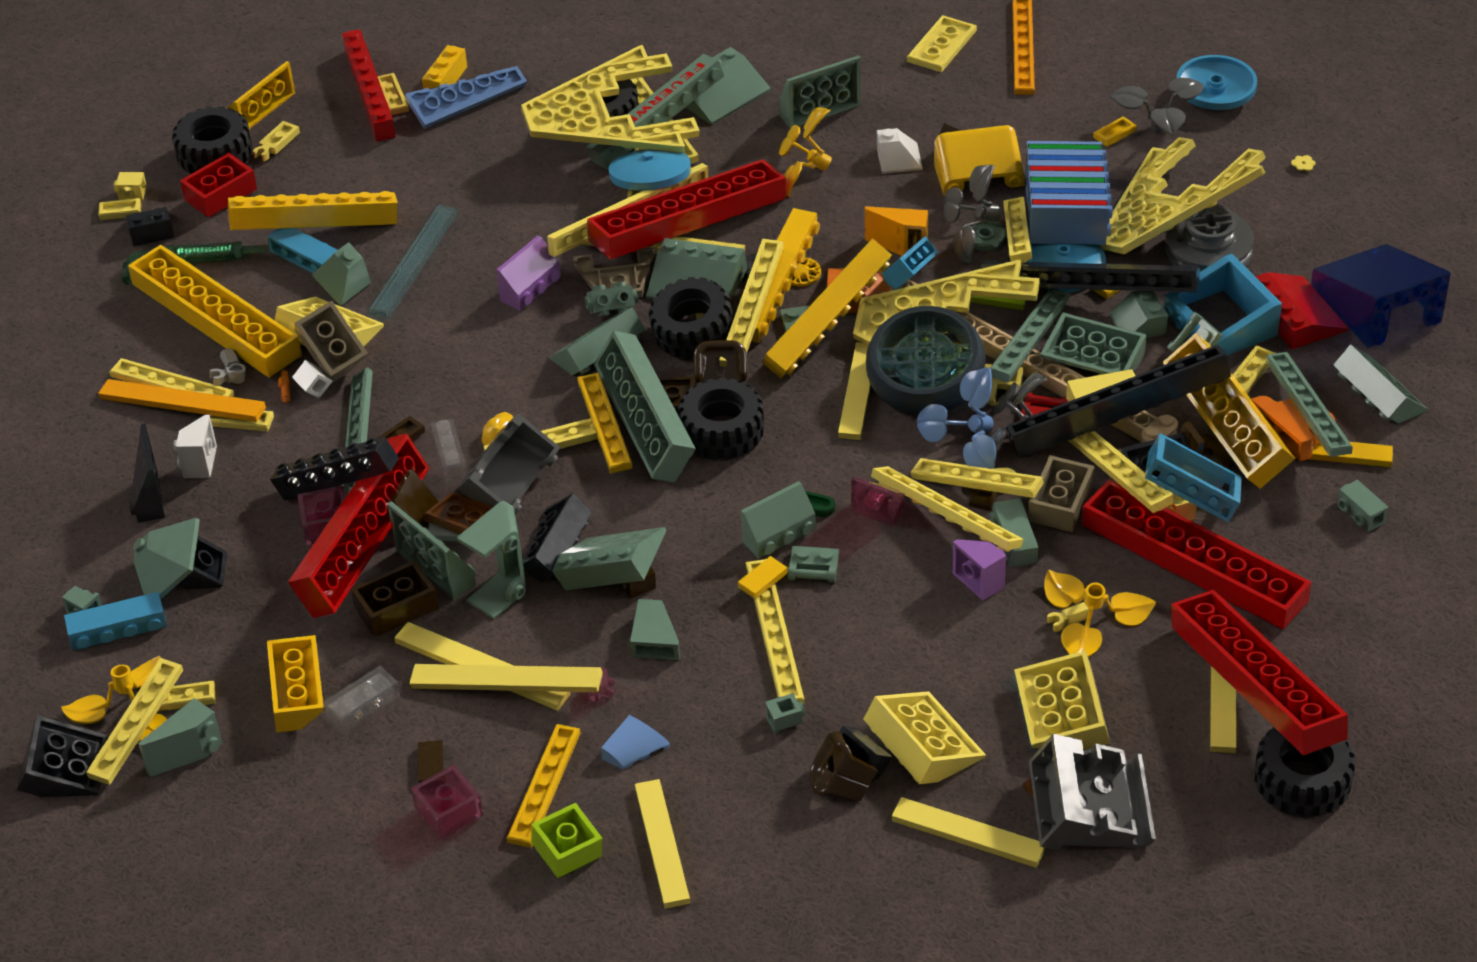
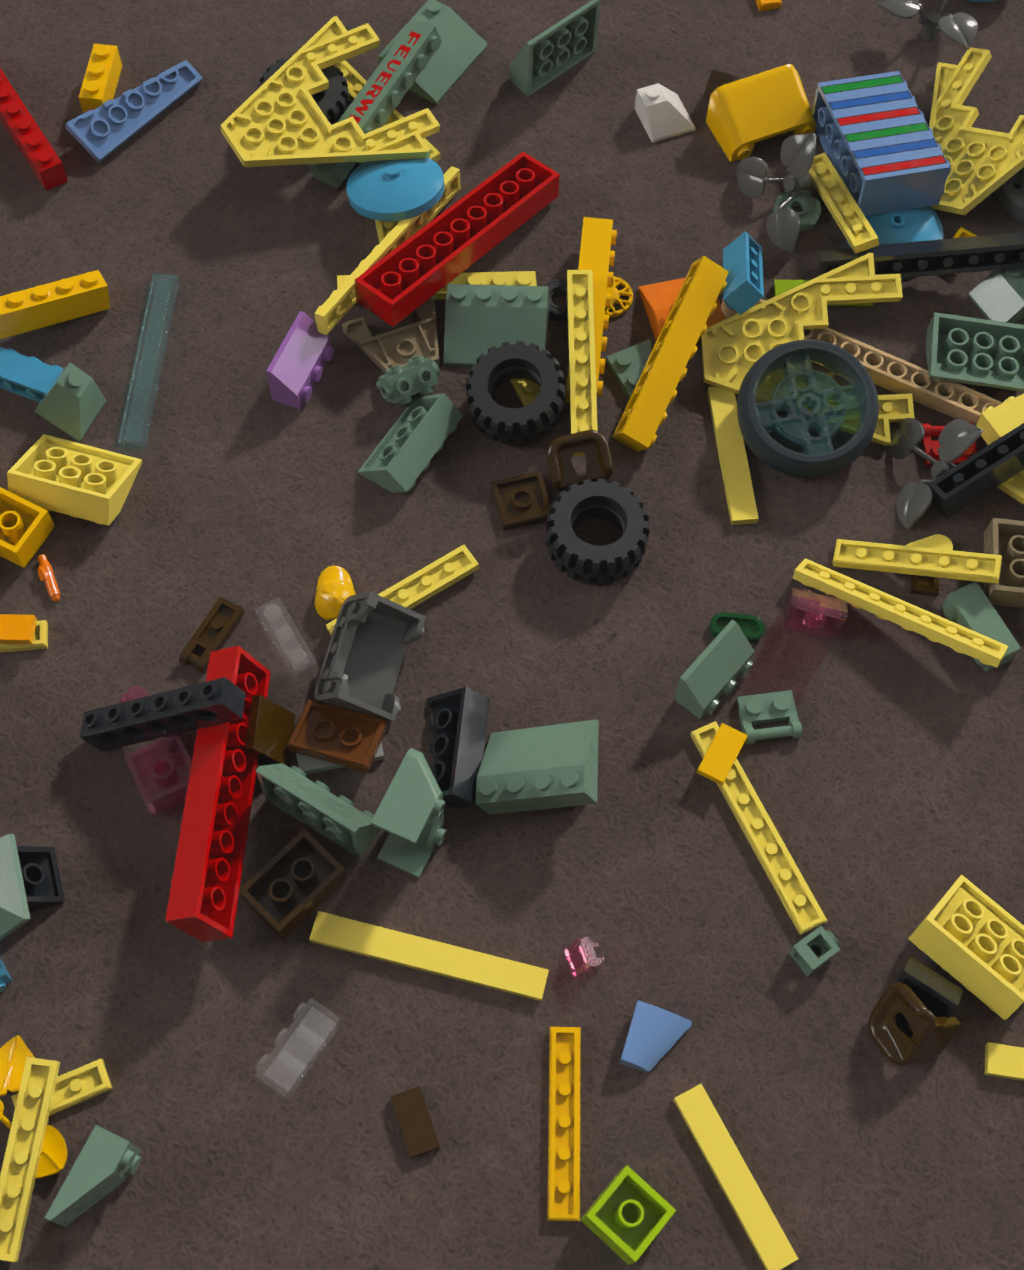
camera: 20 degrees left, 20 degrees up
yellow slope [267,635,324,733] -> none
white brick [292,360,332,398] -> none
dark tan slope [295,301,368,382] -> none
sand green tile [340,367,373,503] -> none
light yellow tile [378,73,409,115] -> none
light yellow tile [409,664,603,692] -> none
clear pink brick [411,764,483,839] -> none
yellow tile [577,372,632,474] -> none
sand green brick [594,330,696,482] -> none
sand green slope [630,599,680,660] -> none
yellow plant [779,107,832,197] -> none
light orange slope [865,206,928,256] -> none
medium blue plant [917,367,996,469] -> none
medium lavender slope [952,539,1006,600] -> none
sand green tile [990,288,1071,383] -> none
yellow tile [1093,116,1137,147] -> none

